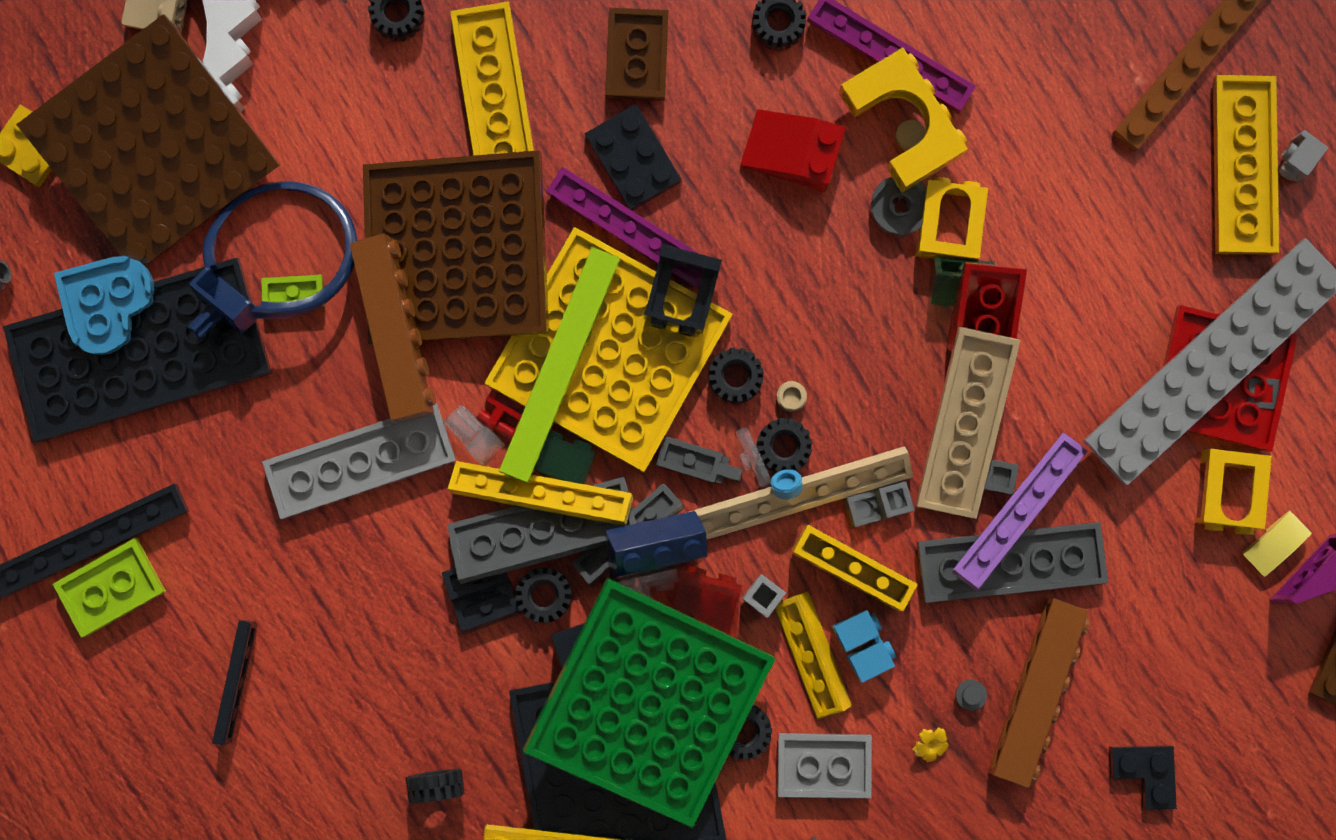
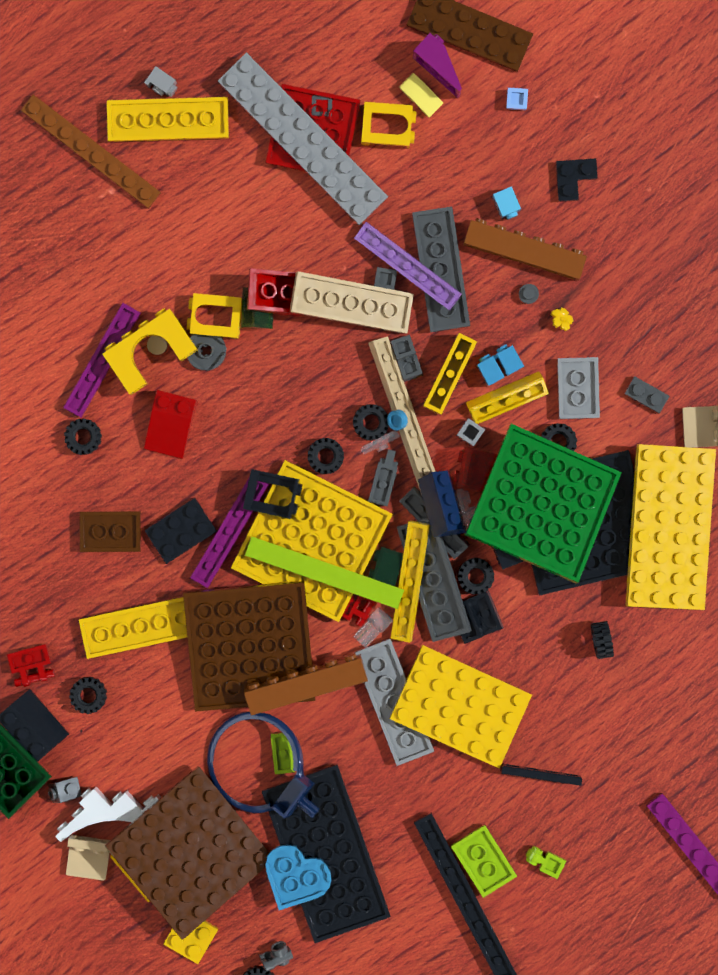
camera: 90 degrees left, 5 degrees up
tan tile [776,381,807,412] -> none
none -> yellow plate [389,645,532,769]
none -> medium azure brick [492,186,521,220]
none -> light blue plate [506,88,528,110]
none -> lime plate [525,846,566,879]

